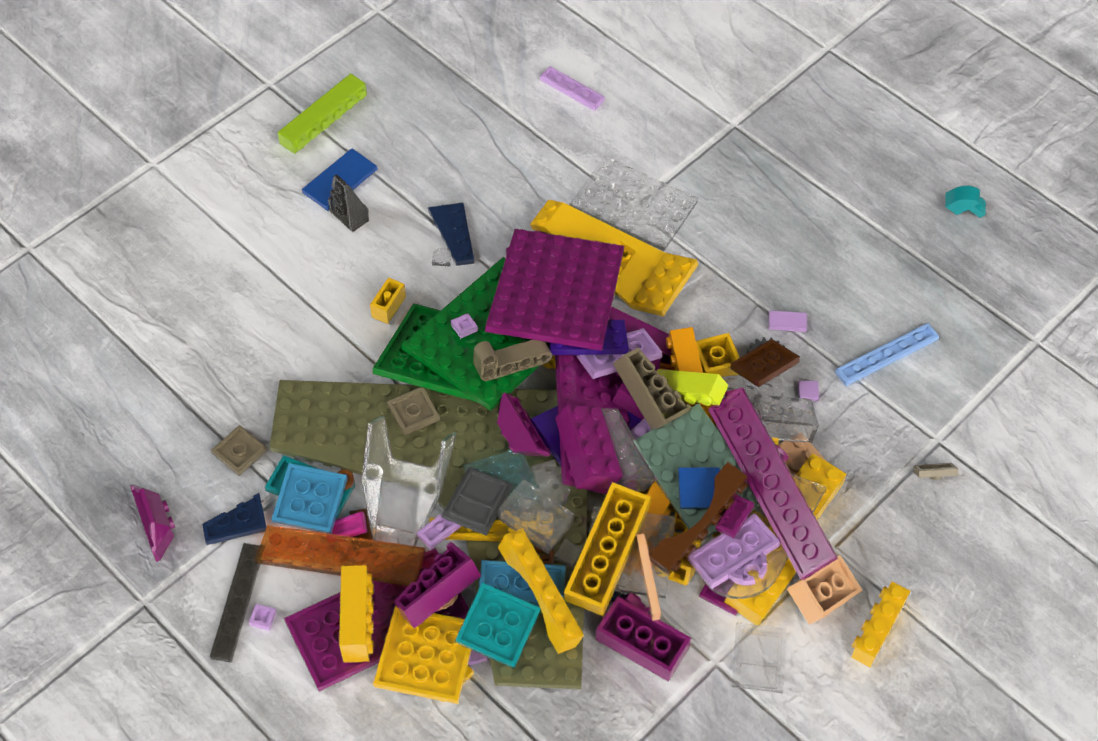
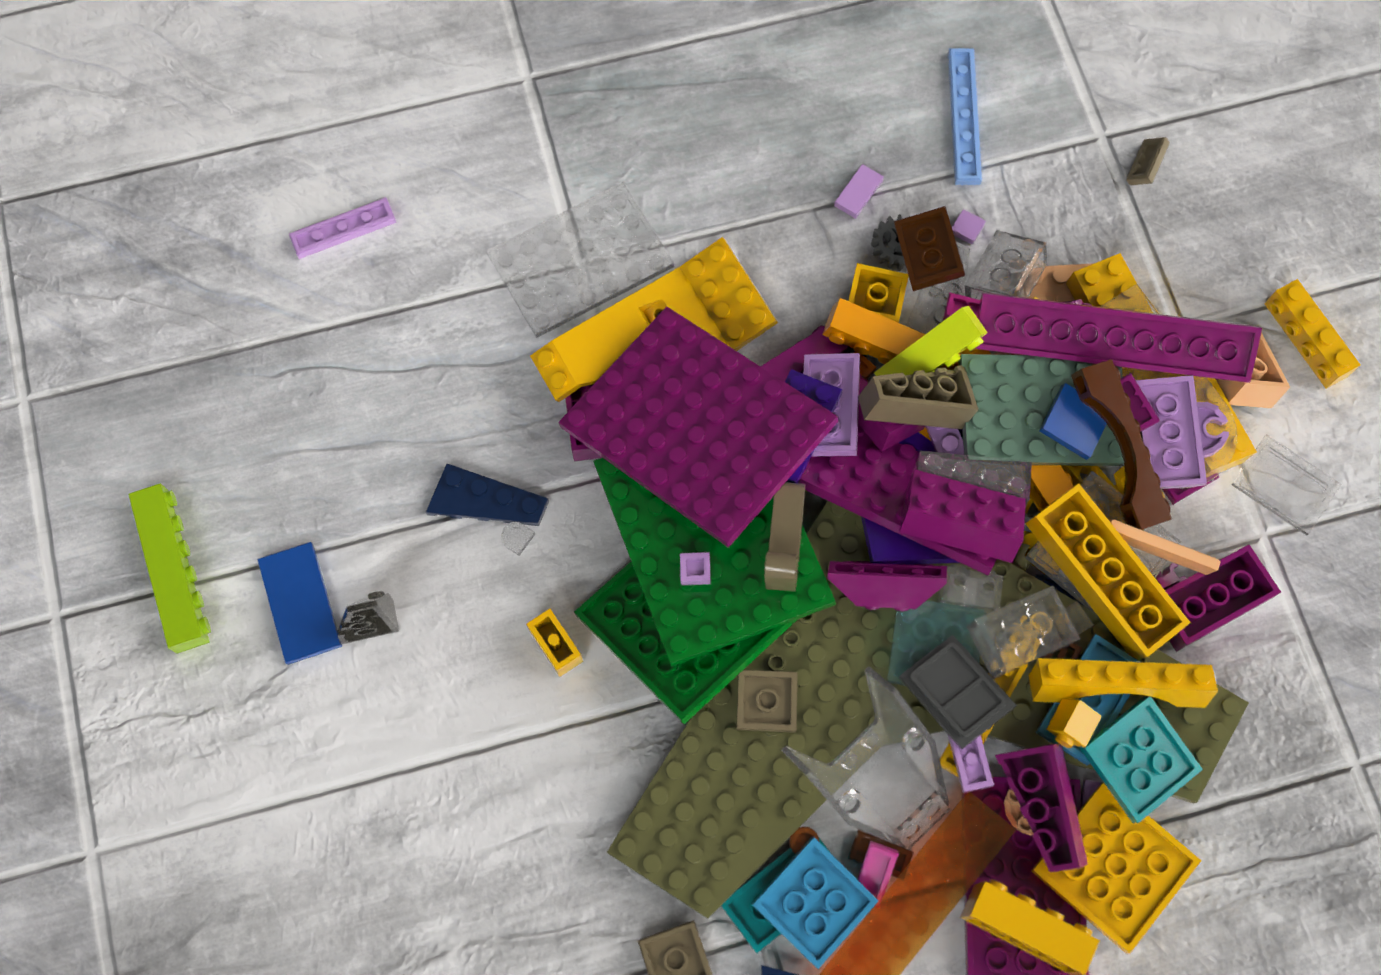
camera: 60 degrees left, 15 degrees up
none -> yellow brick [1047,699,1101,748]

